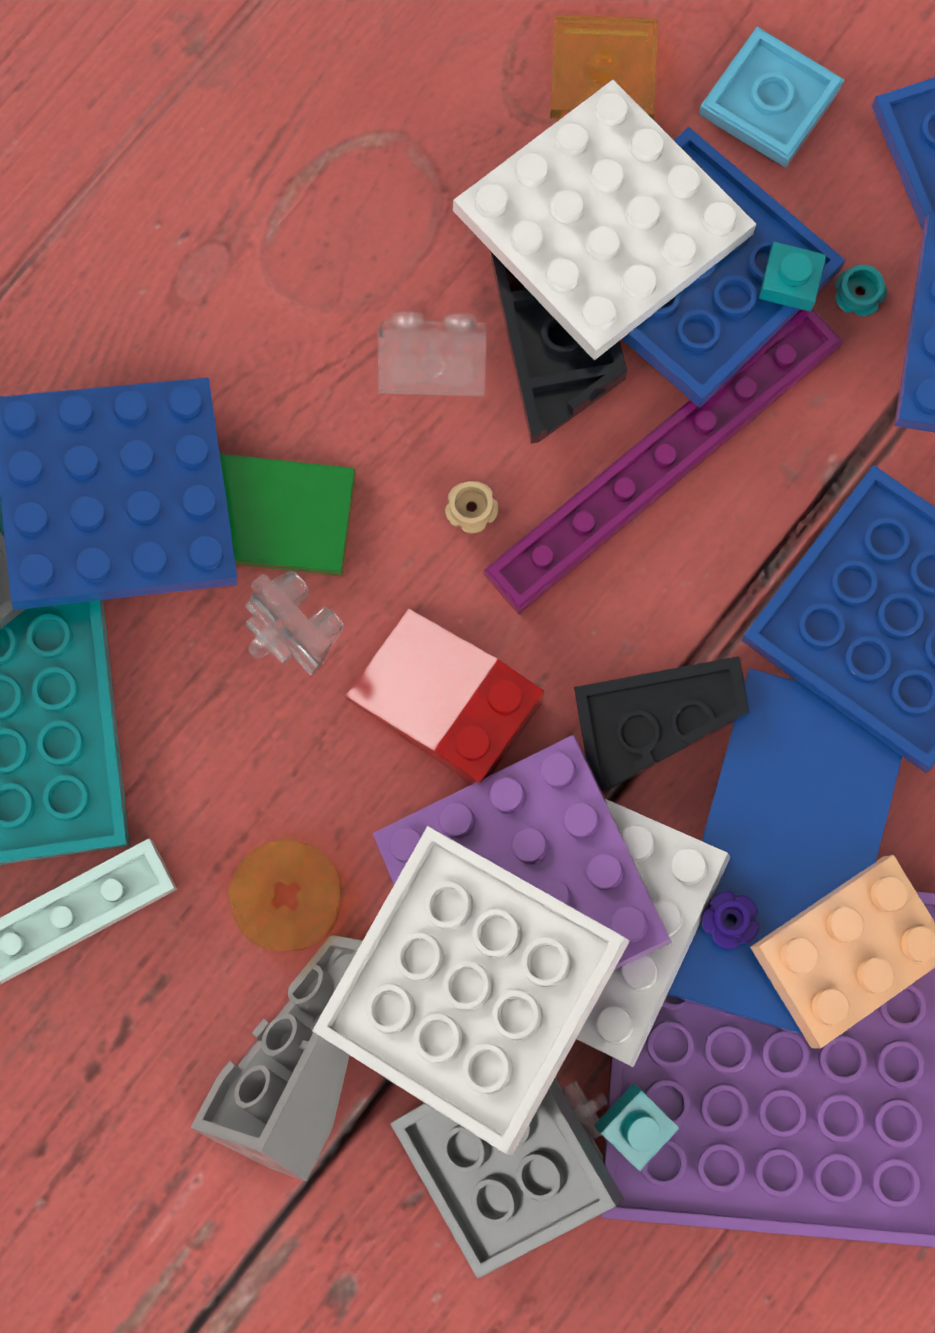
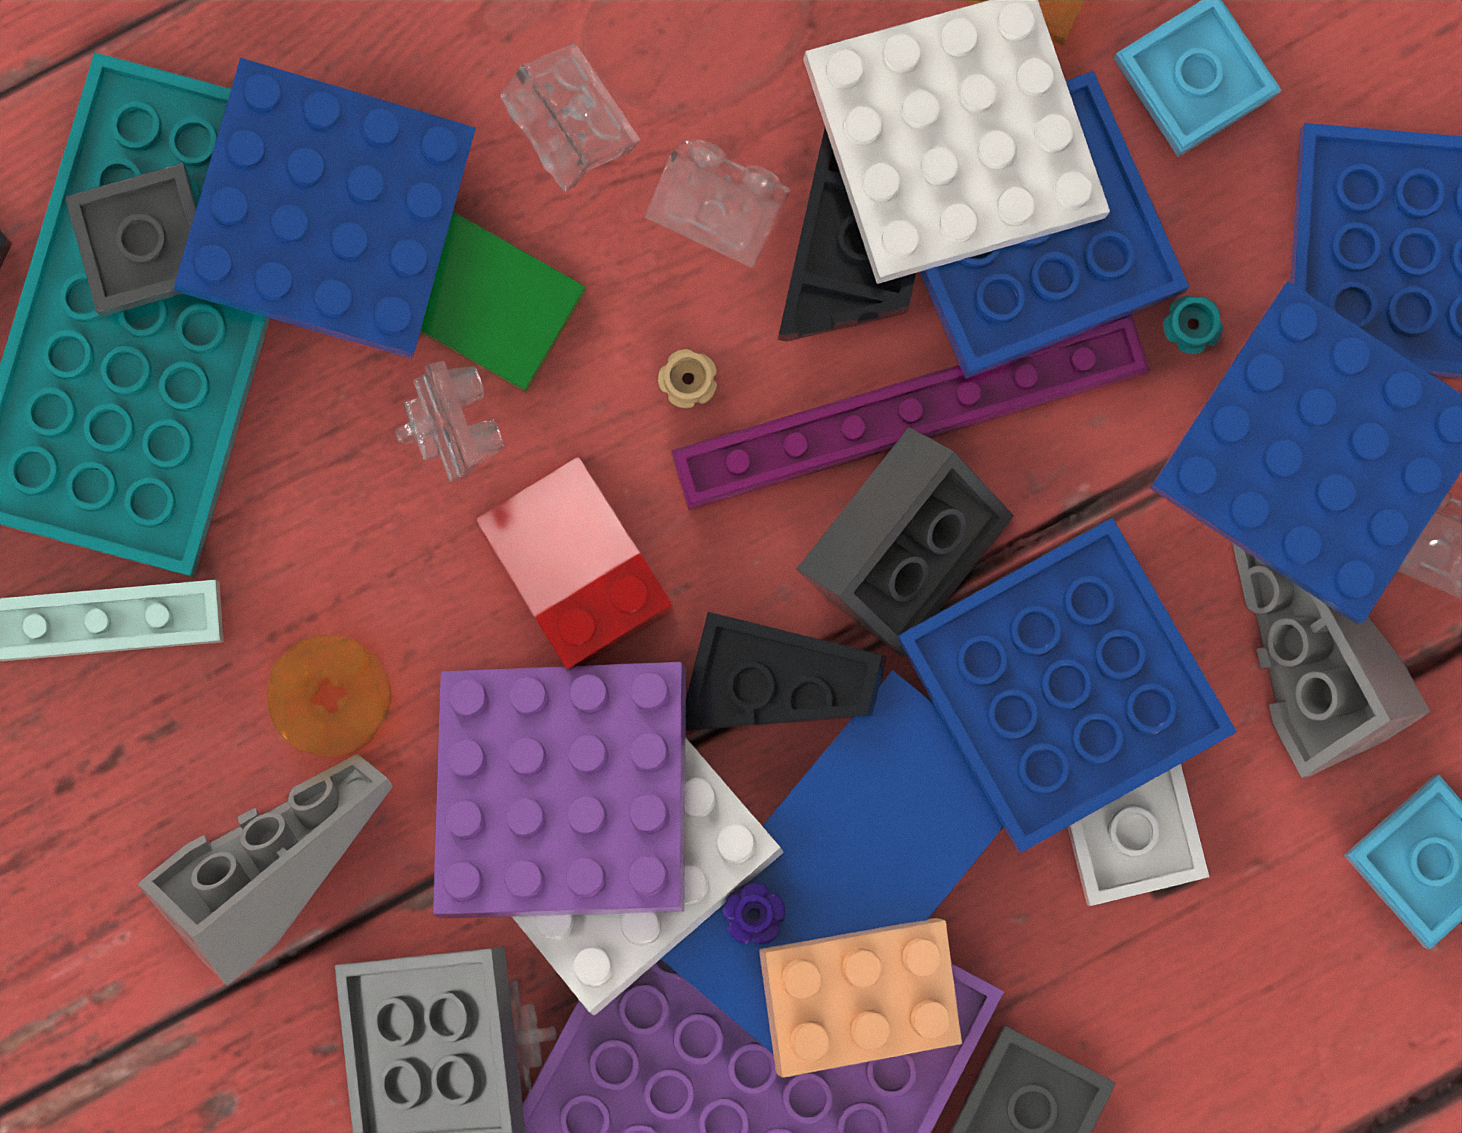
camera: 15 degrees right, 5 degrees up
white plate [312,826,630,1155] -> none
teal plate [594,1083,679,1171] -> none
teal plate [759,242,826,312] -> none
none -> clear bracket [501,43,641,191]
none -> dark grey slope [796,427,1014,657]

